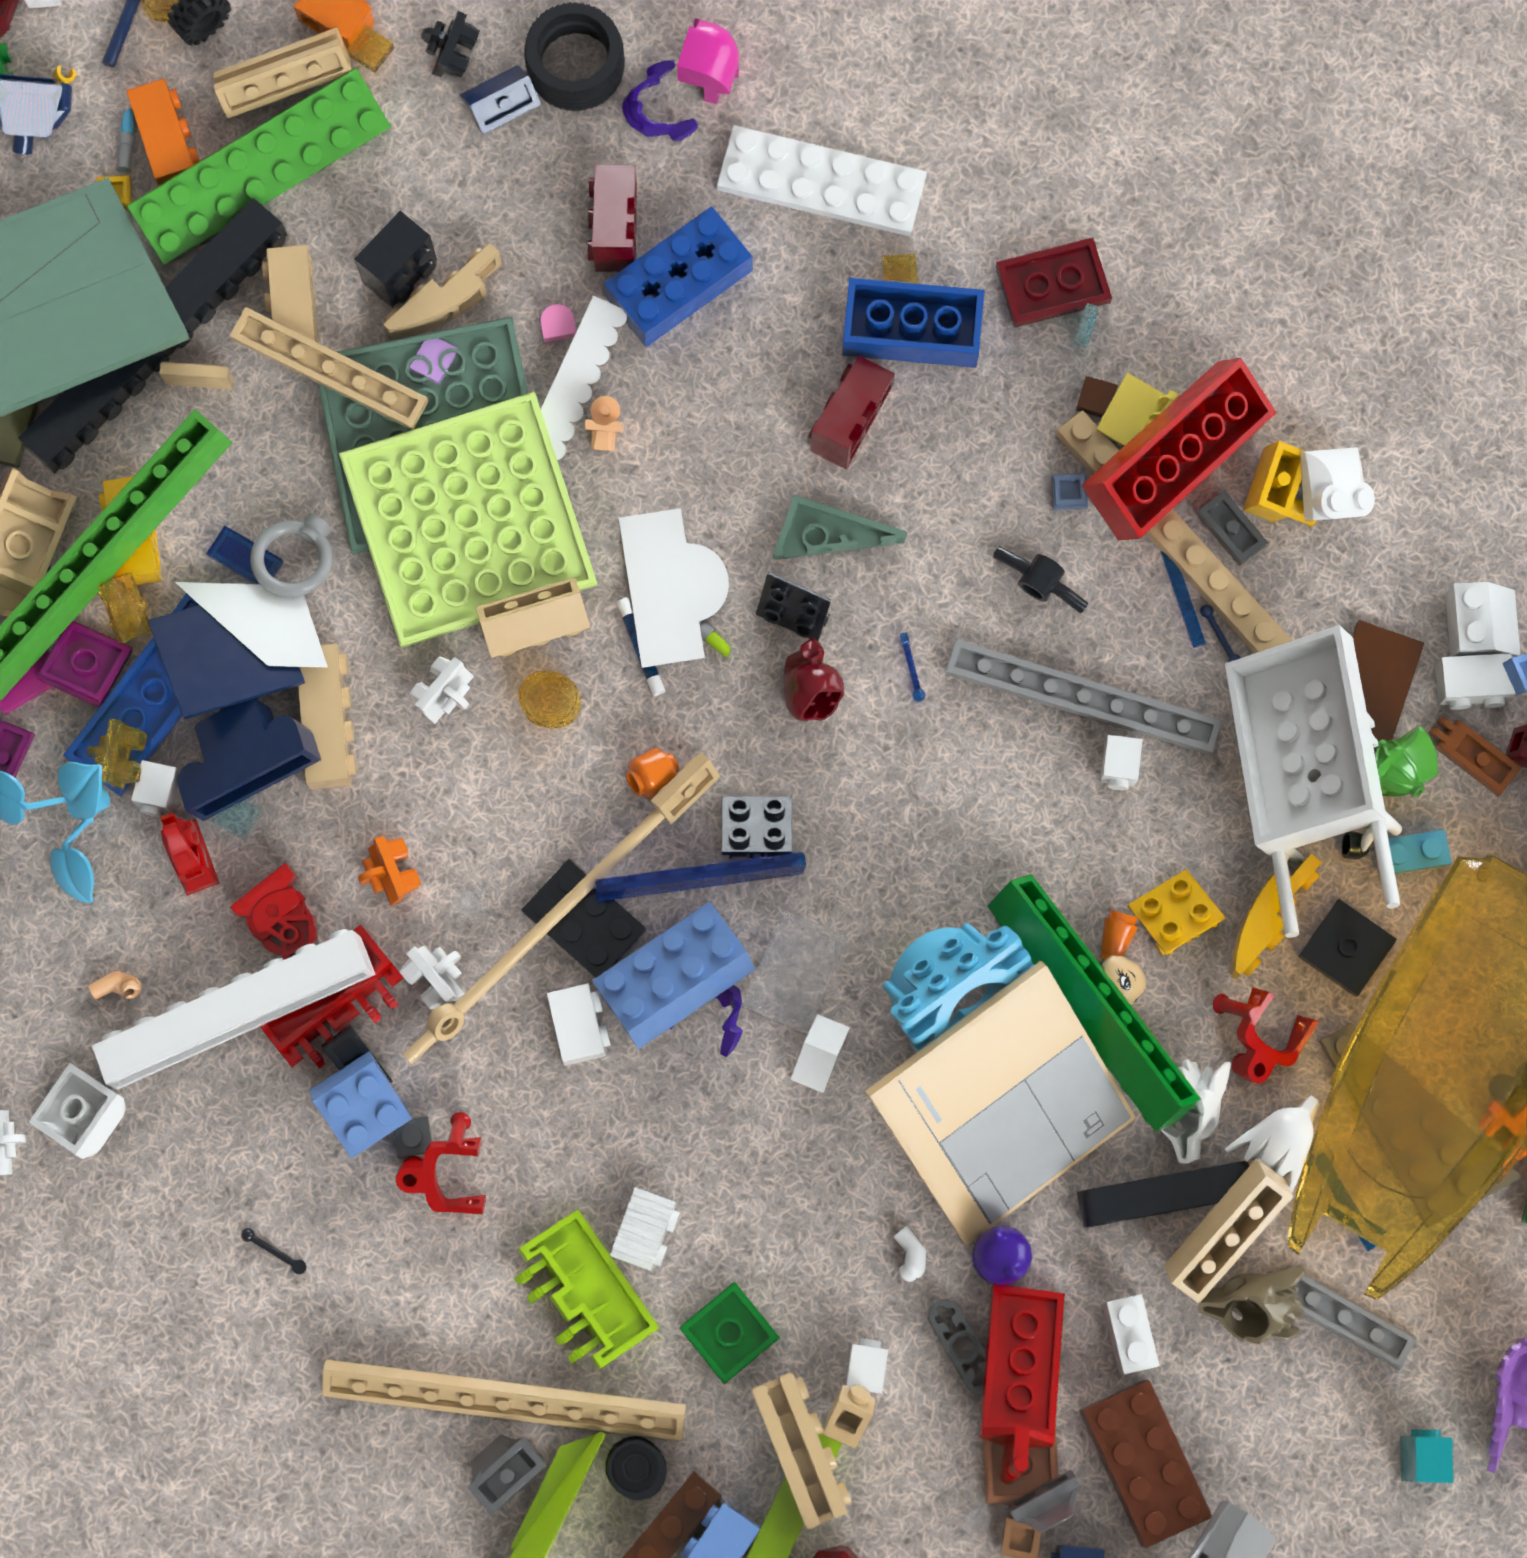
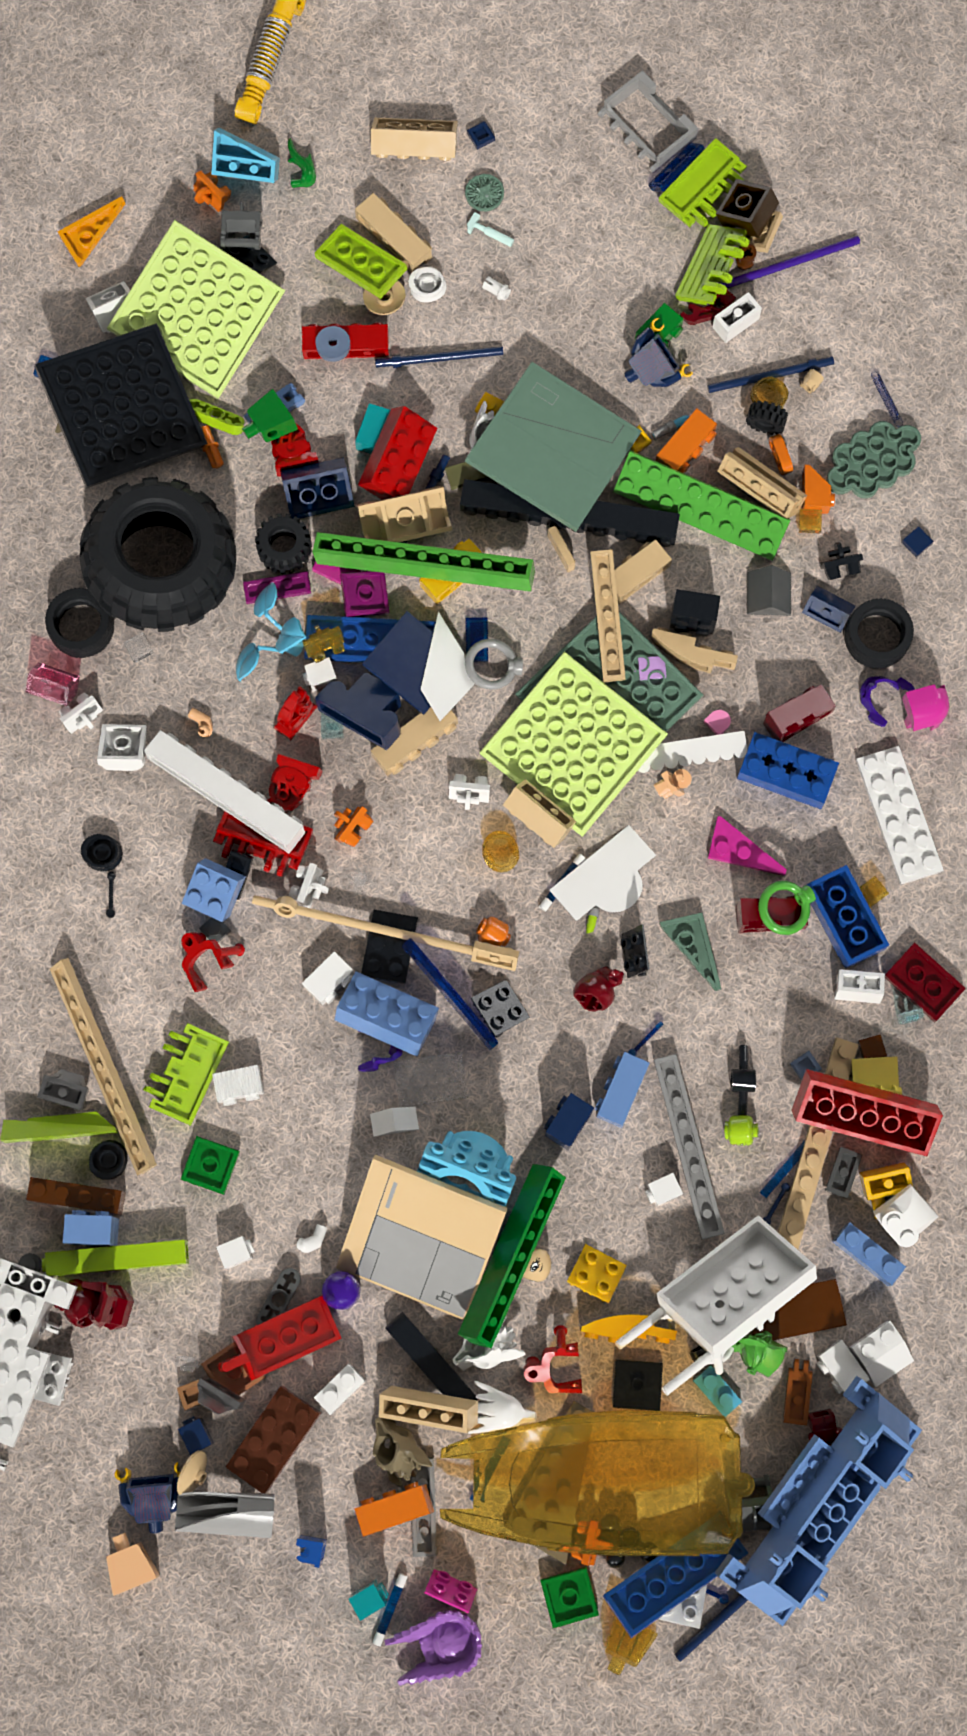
camera: 60 degrees right, 0 degrees up
clear yellow hips [98,572,151,643] -> none
tan brick [751,1372,852,1530] -> none
tan brick [822,1384,876,1449] -> none
orange cone [1100,910,1138,960] -> none
none -> black piece [81,834,123,871]
none -> blue hinge [296,1535,327,1568]
none -> orange brick [354,1481,435,1537]
none -> clear blue bar [372,1573,408,1647]
none -> dark pink hinge [424,1569,477,1613]
none -> dark blue brick [544,1093,594,1151]
none -> medium blue brick [595,1052,650,1128]
none -> dark pink wing [708,816,787,876]
none -> lime head [724,1115,759,1146]
none -> dark grey slope [747,565,791,616]
none -> bright green piece [758,881,816,935]
none -> orange beam [769,434,793,475]
none -> medium blue brick [832,1222,906,1286]
none -> white hinge [834,969,885,1004]

